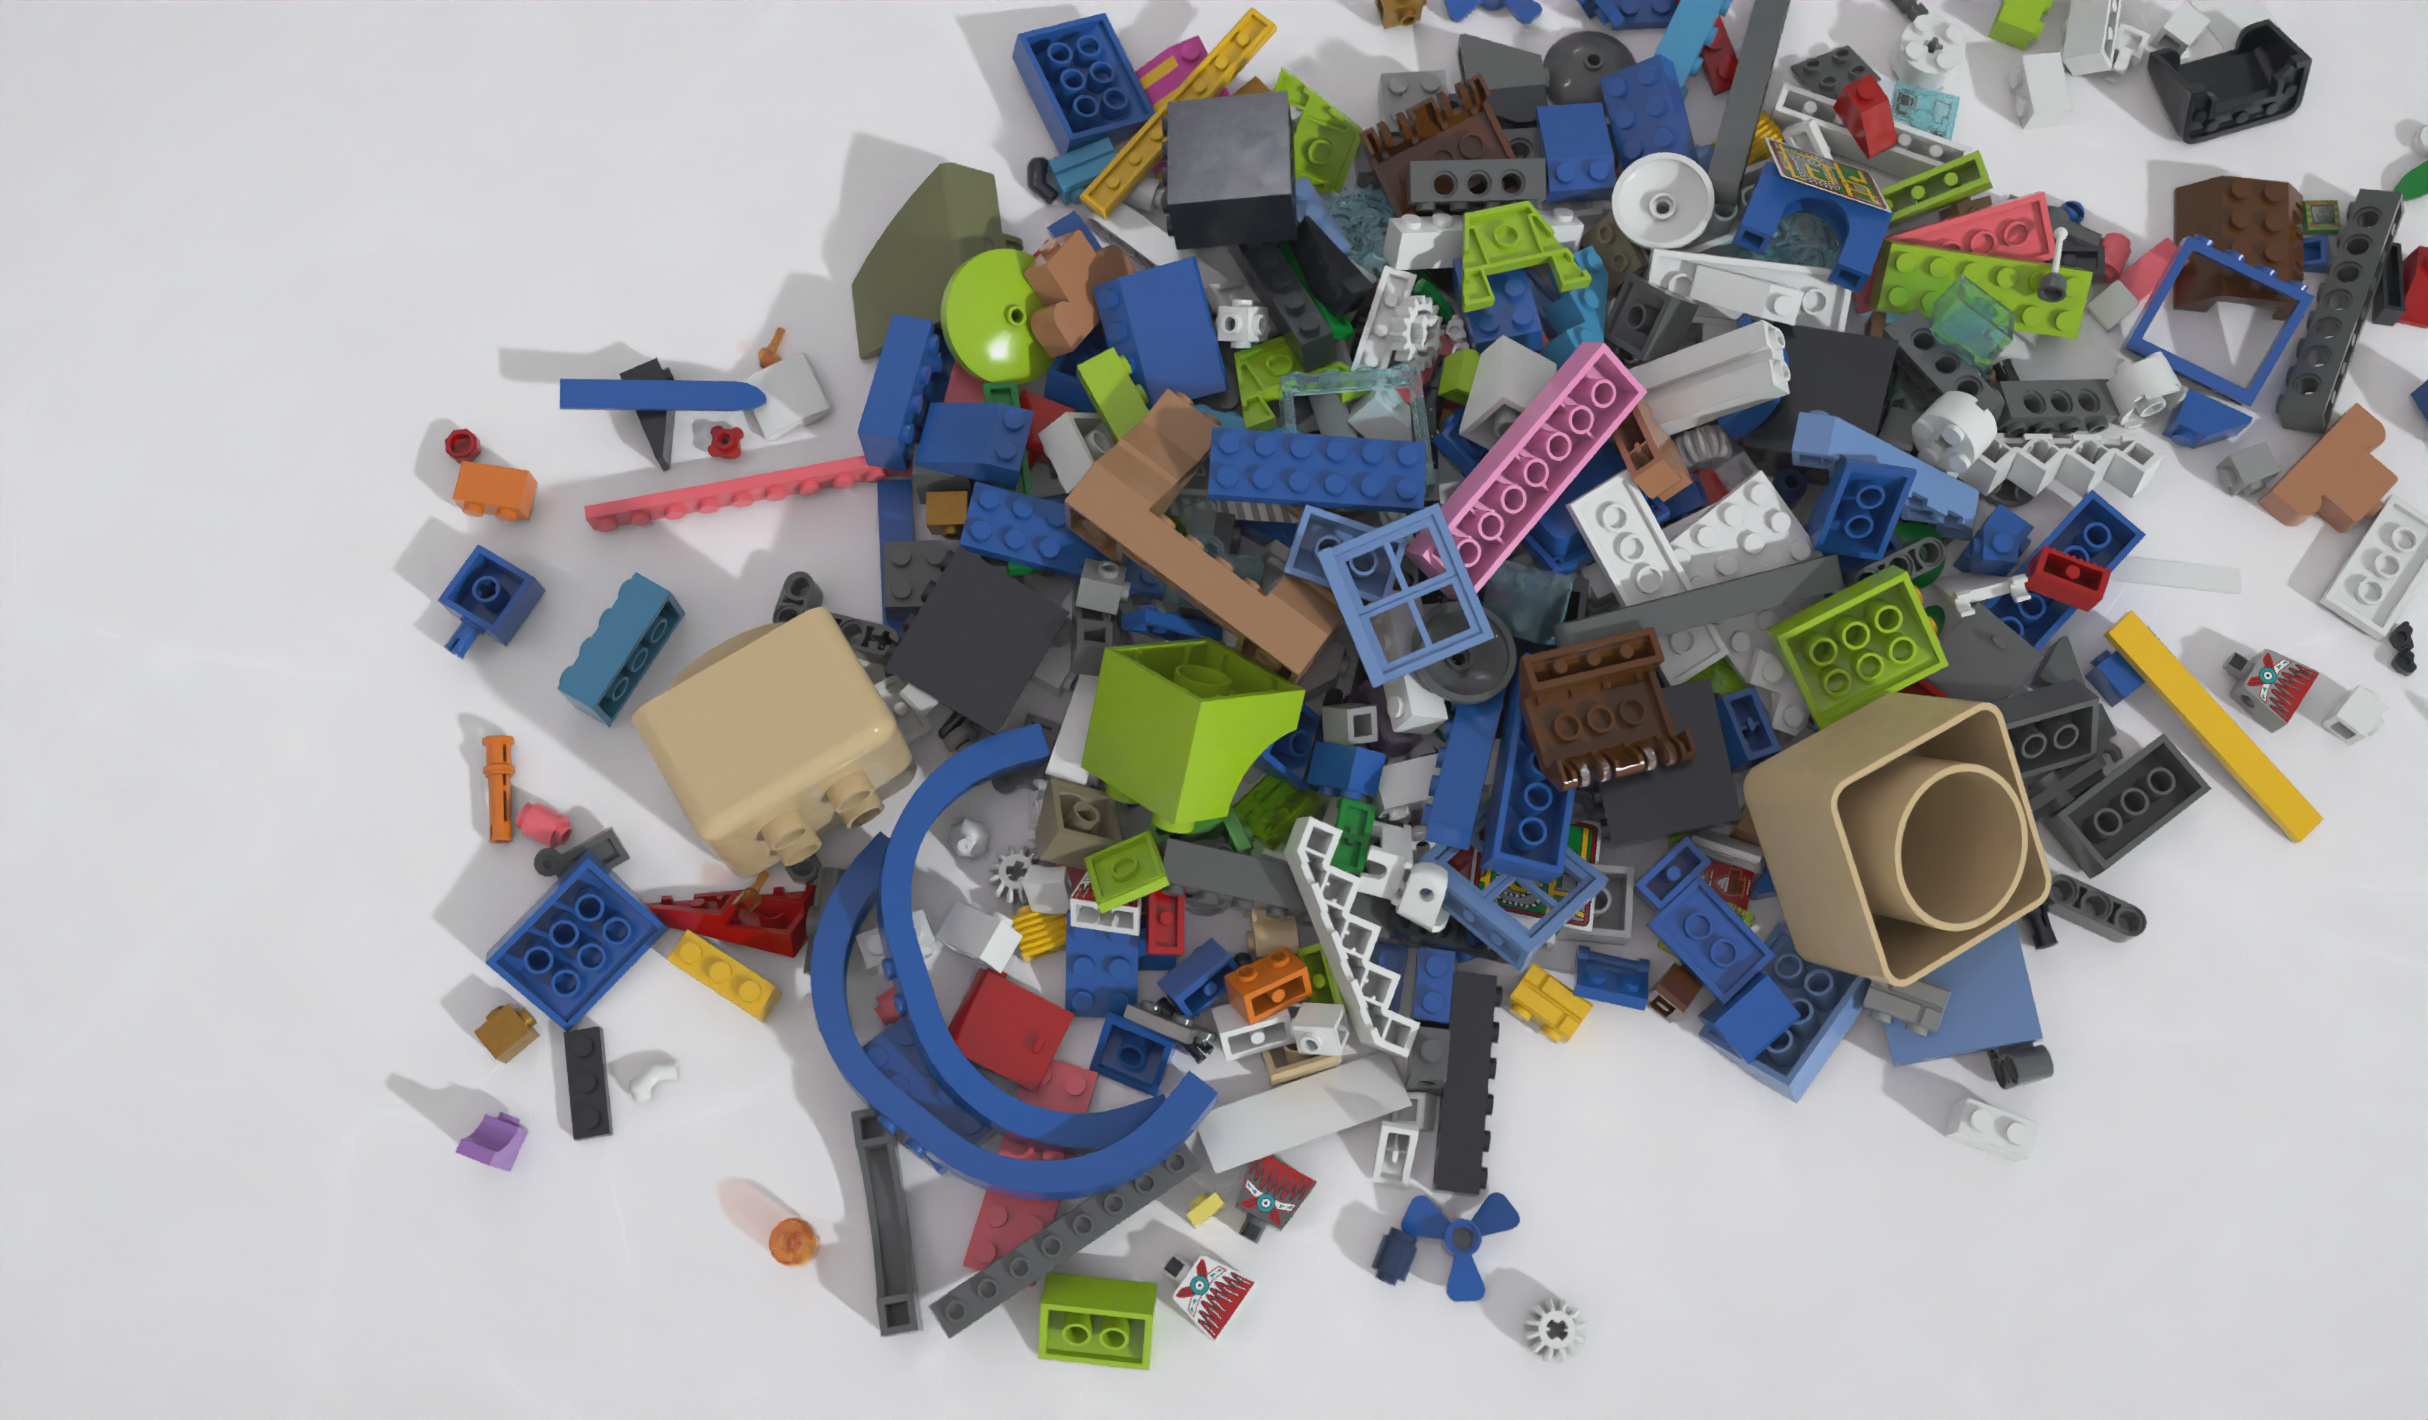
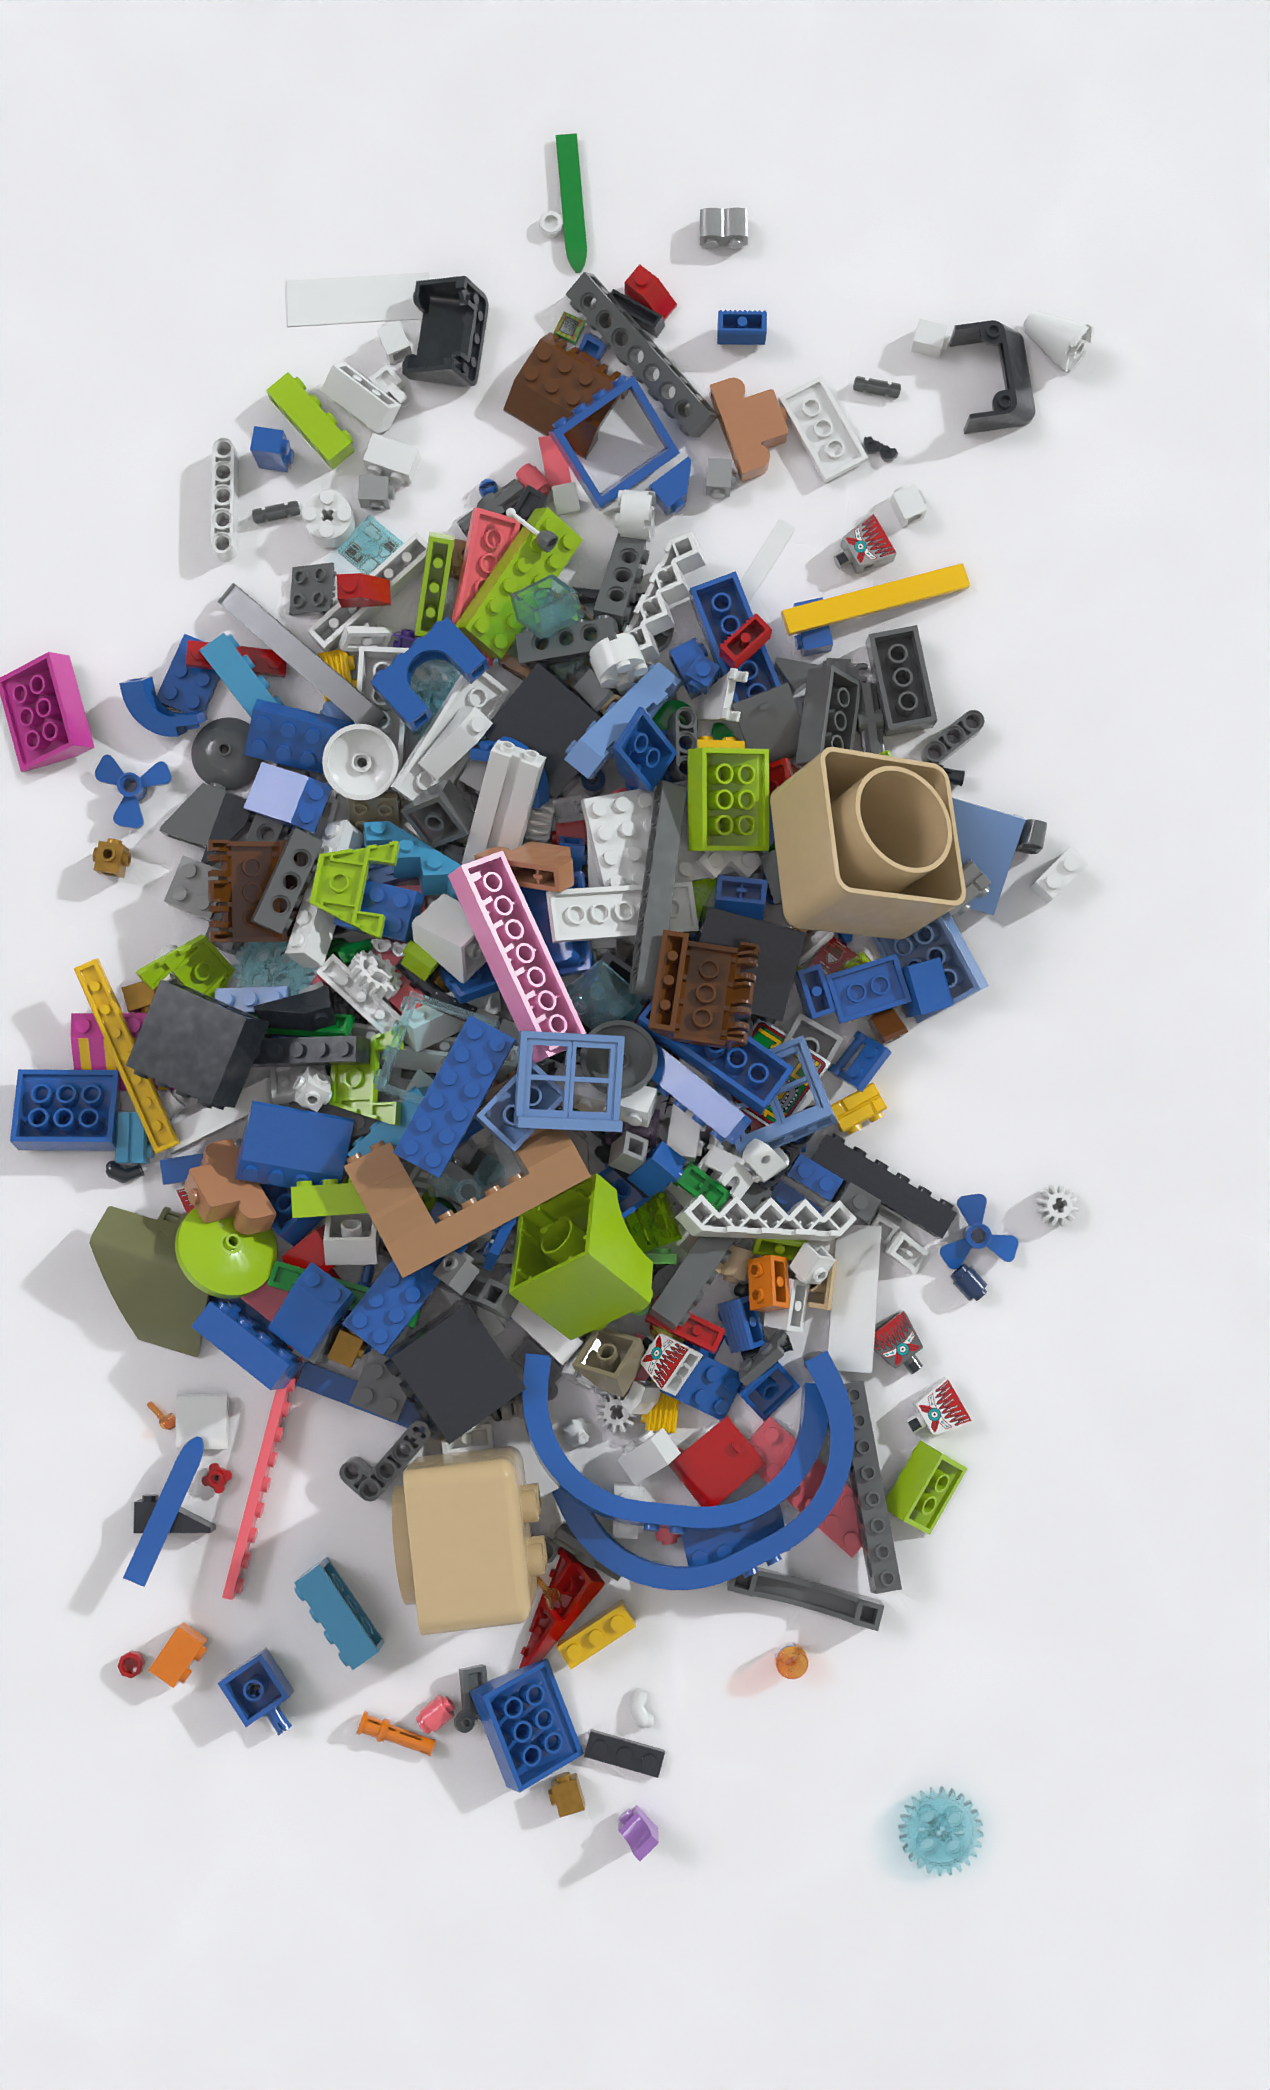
camera: 65 degrees left, 10 degrees up
lime tile [1084,830,1170,914] -> none
light yellow plate [1186,1192,1224,1229] -> none
sticker [1764,137,1892,213] -> none
none -> light grey brick [358,475,395,511]

